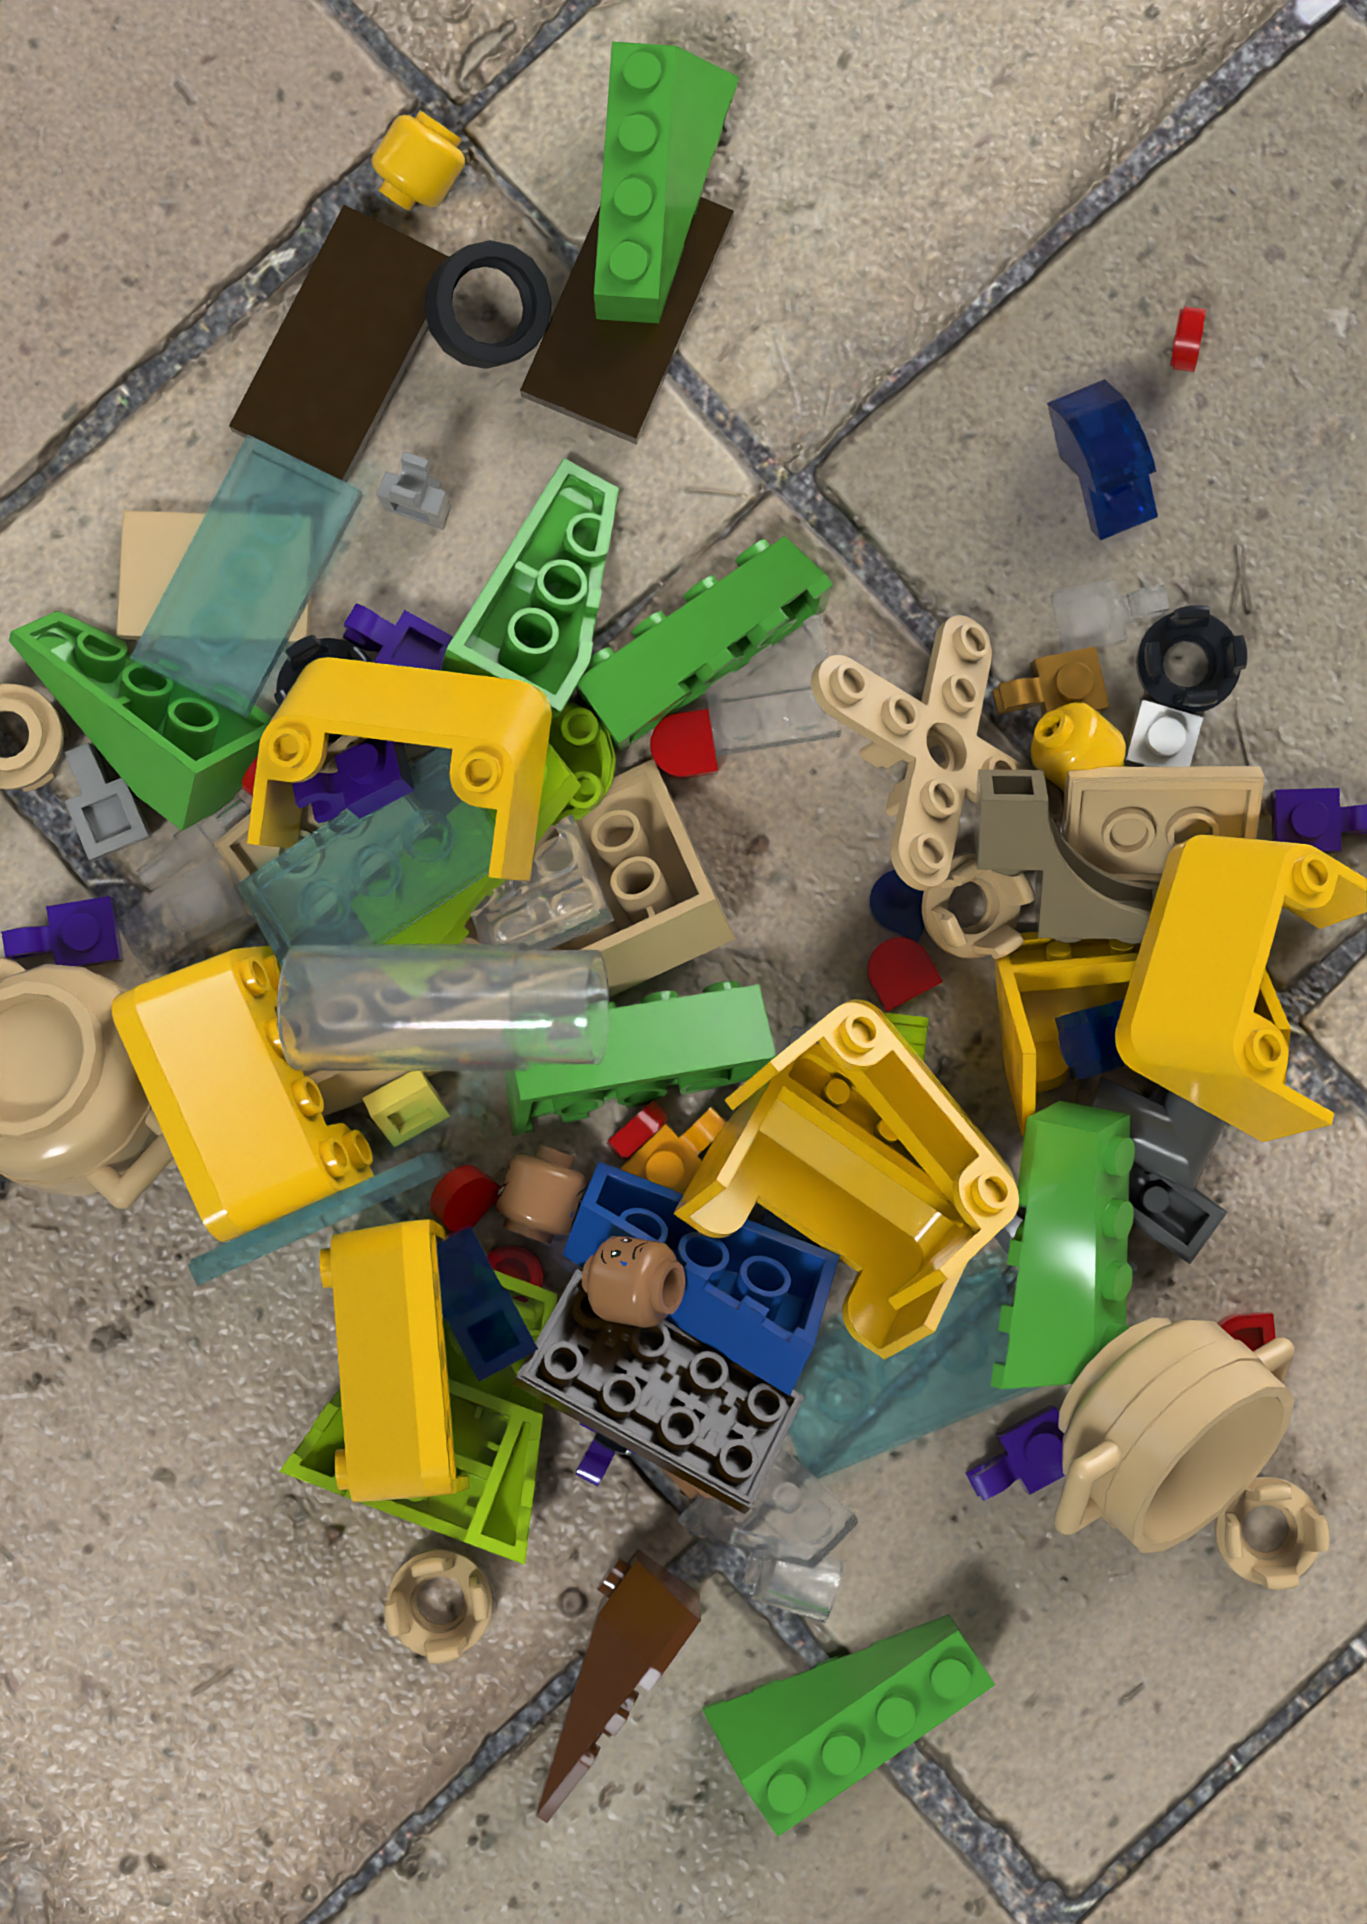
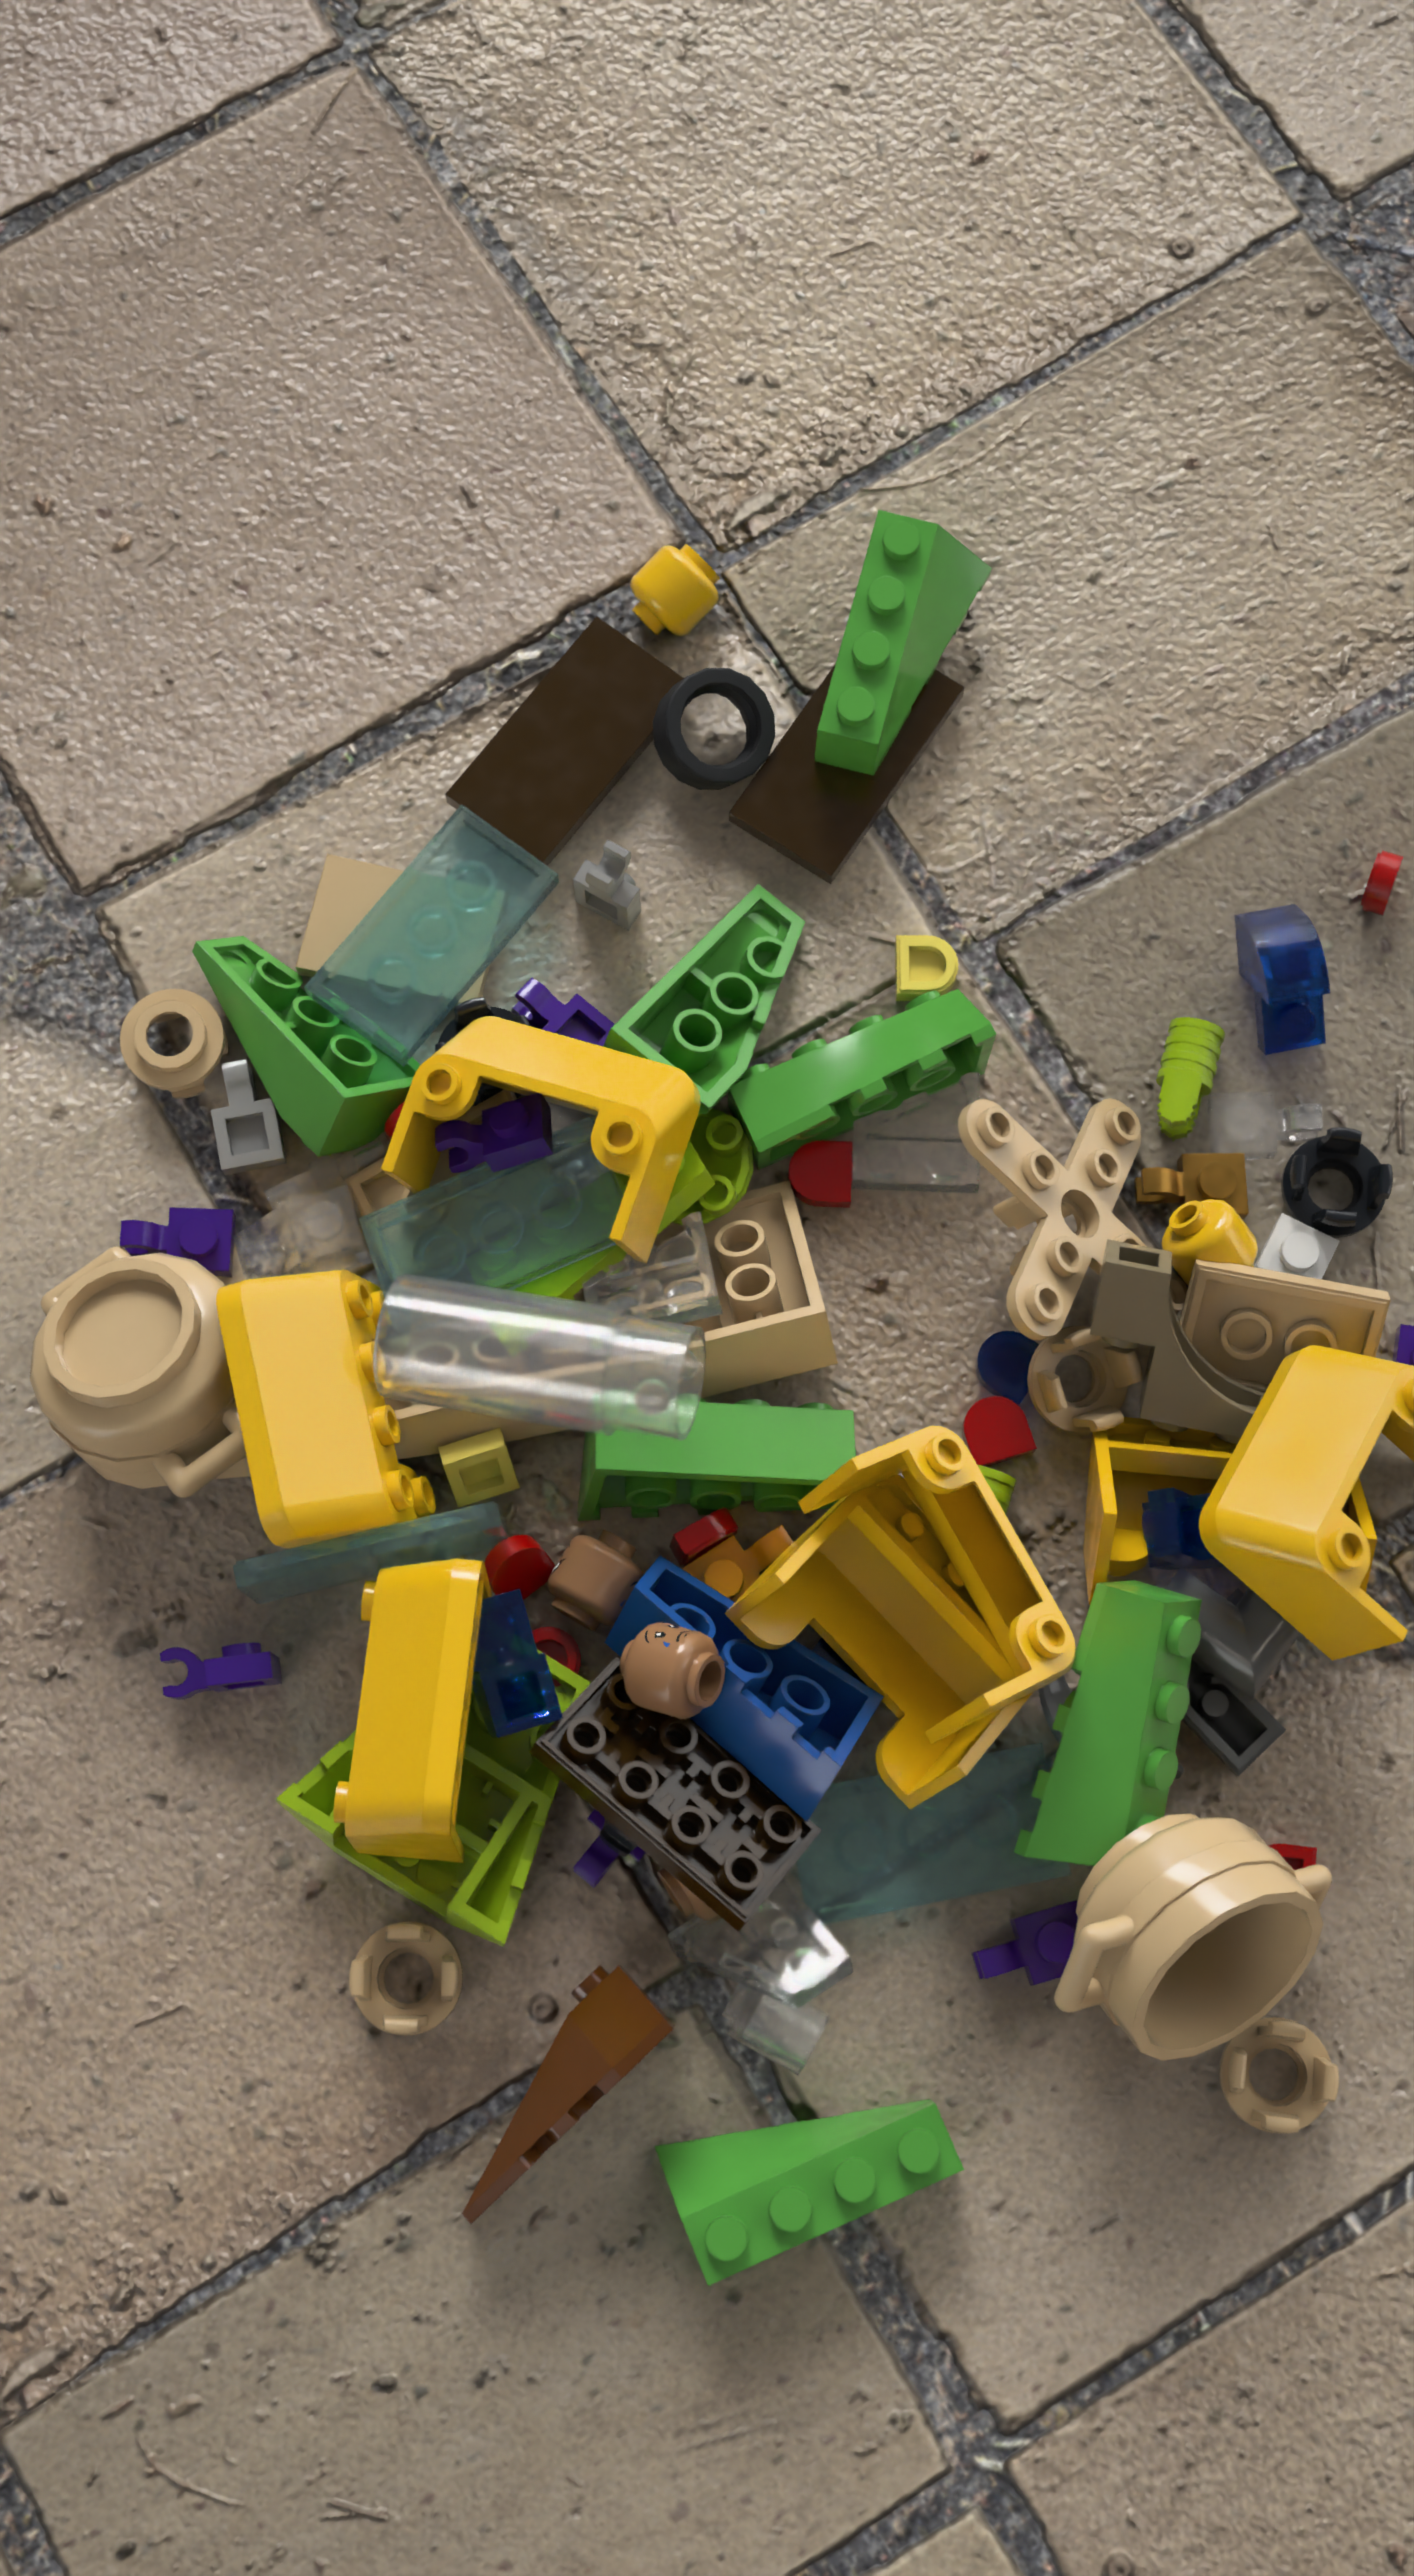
camera: 15 degrees right, 10 degrees down
none -> dark purple plate [160,1642,282,1700]
none -> light yellow tile [895,935,958,1001]
none -> lime hinge [1156,1017,1225,1142]

